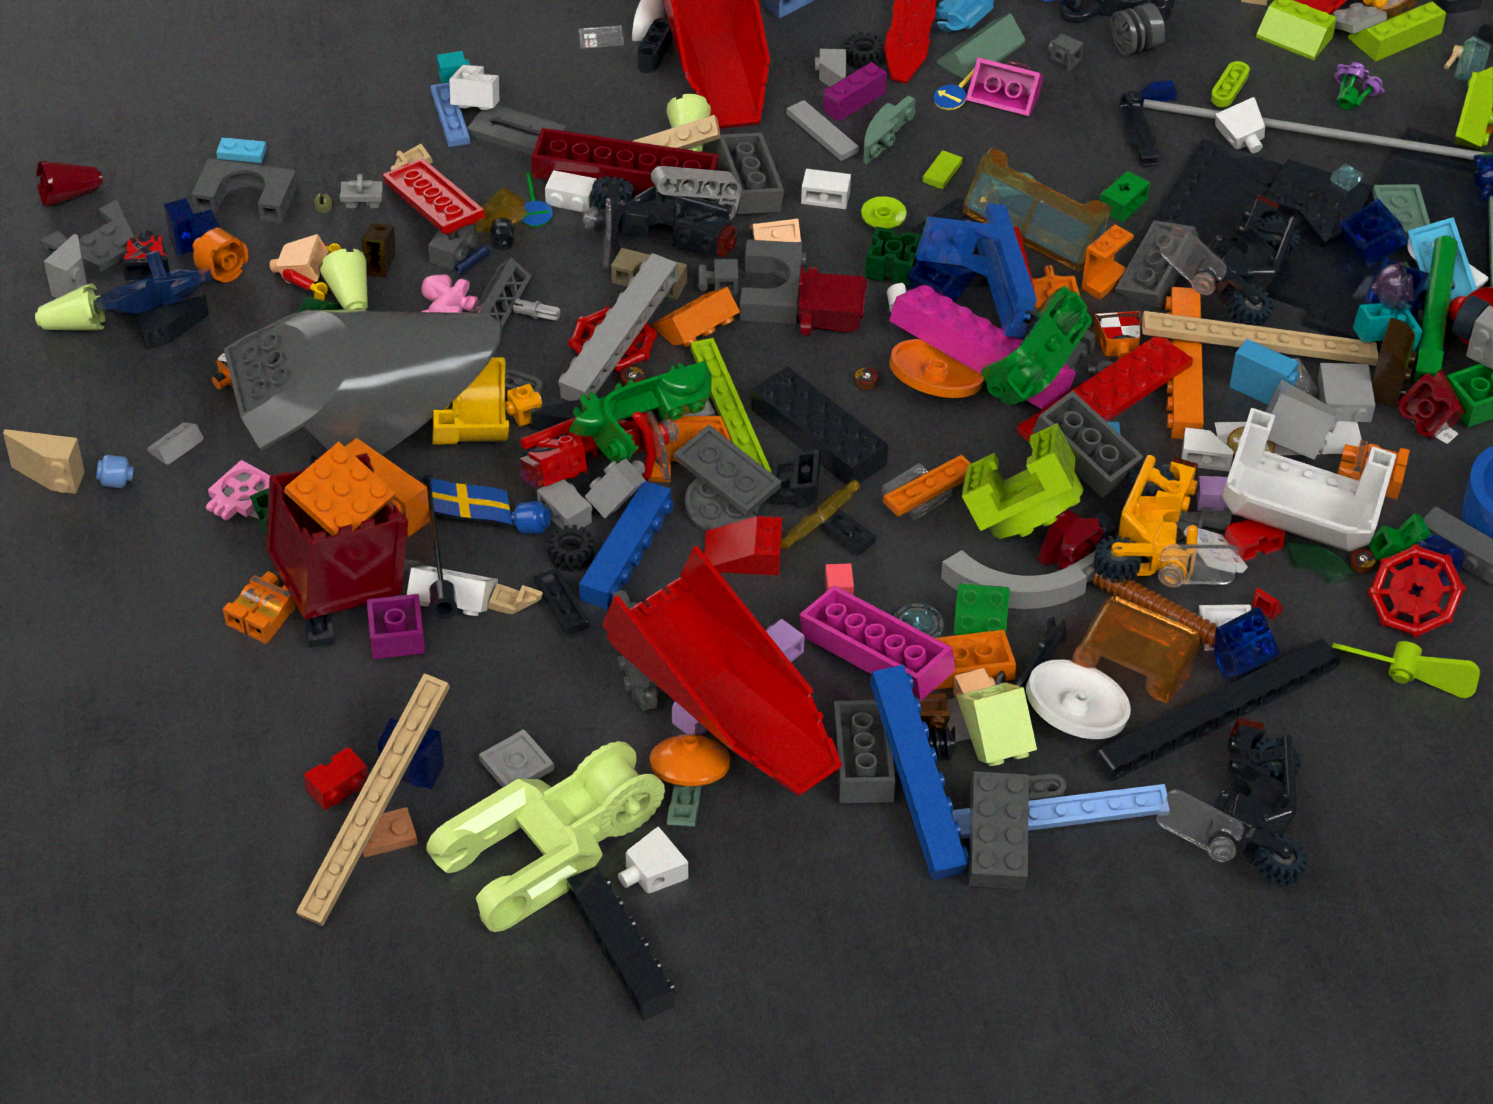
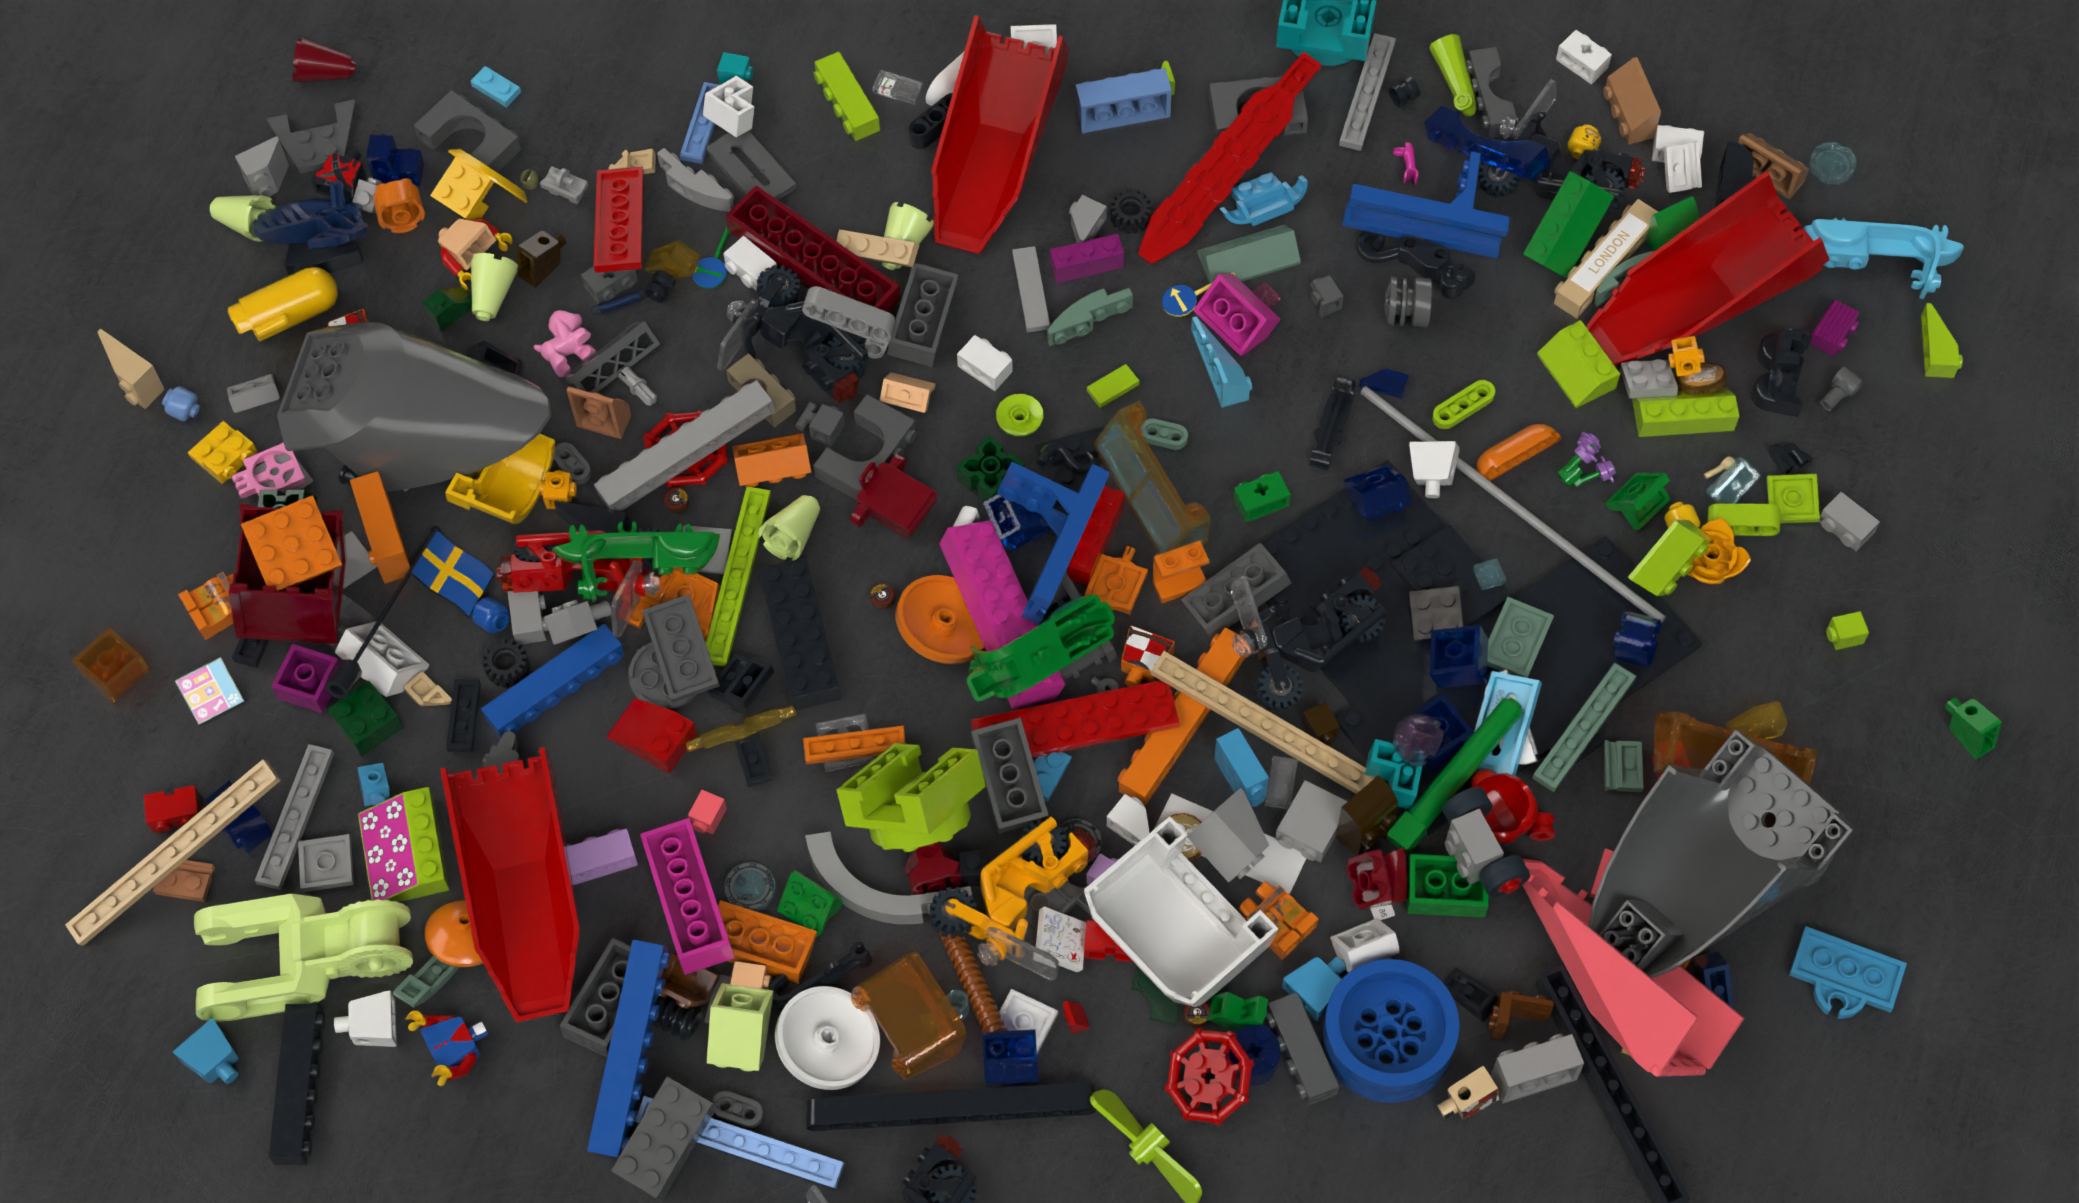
camera: 30 degrees right, 15 degrees up
none -> clear orange brick [71,627,150,703]
none -> dark azure torso [173,1018,239,1084]
none -> piece [175,657,244,724]
none -> yellow plate [188,421,258,484]
none -> yellow piece [227,267,338,342]
none -> light grey plate [255,744,334,890]
none -> dark green brick [327,681,403,757]
none -> light grey bracket [353,177,382,213]
none -> dark azure brick [357,763,390,806]
none -> slope [358,787,450,902]
none -> torso [405,1011,488,1086]
none -> yellow piece [430,149,528,220]
none -> nougat slope [567,387,632,439]
none -> light grey slope [657,148,734,212]
none -> yellowish green cone [758,495,820,561]
none -> lime brick [813,52,880,141]
none -> medium azure wedge [1191,316,1252,407]
none -> dark azure torso [1282,957,1346,1022]
none -> dark brown brick [1302,702,1340,745]
none -> white brick [1330,918,1399,973]
none -> clear blue slope [1343,464,1412,521]
none -> orange brick [1476,424,1561,481]
none -> green bracket [1605,473,1671,530]
none -> yellow head [1664,502,1700,528]

